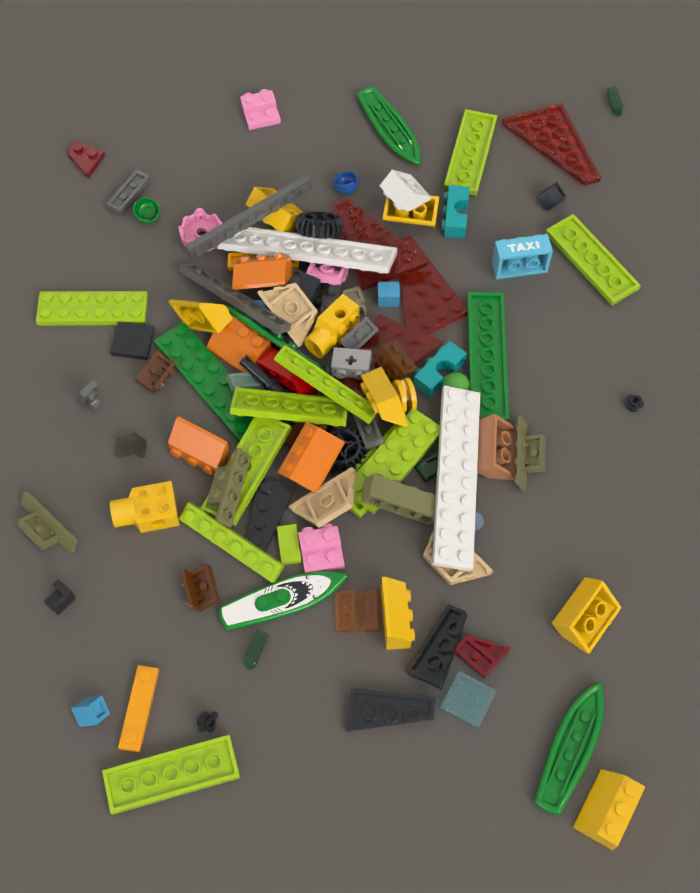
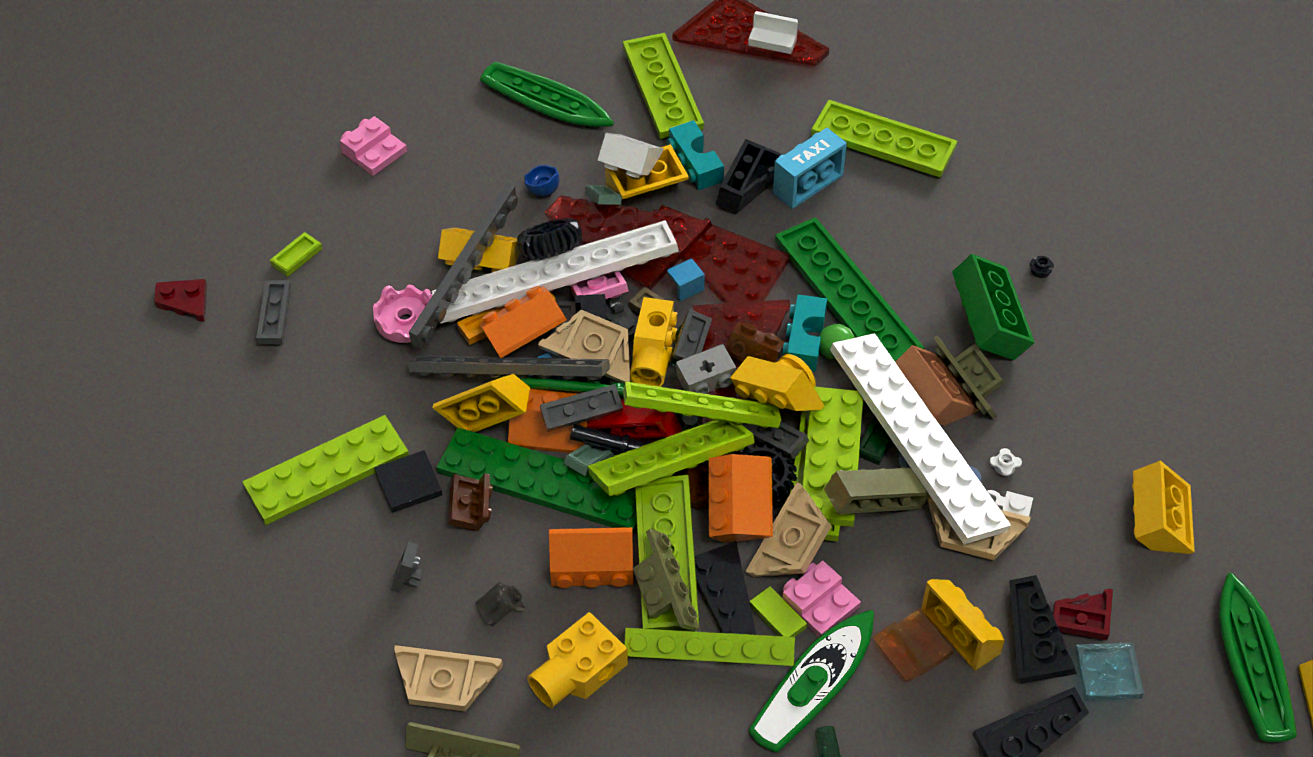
camera: 30 degrees left, 10 degrees down
green hair [132,197,161,224] -> none
reddish brown bracket [181,564,220,611] -> none
black panel [538,182,566,211] -> none
none -> lime tile [270,232,323,277]
none -> tan wing [394,645,503,712]
none -> dark grey plate [540,384,623,432]
none -> sand green tile [585,185,622,205]
none -> black wedge [715,139,784,213]
none -> white panel [748,11,798,54]
none -> green brick [952,253,1035,360]
none -> white plate [987,490,1033,517]
none -> white plate [990,448,1022,476]

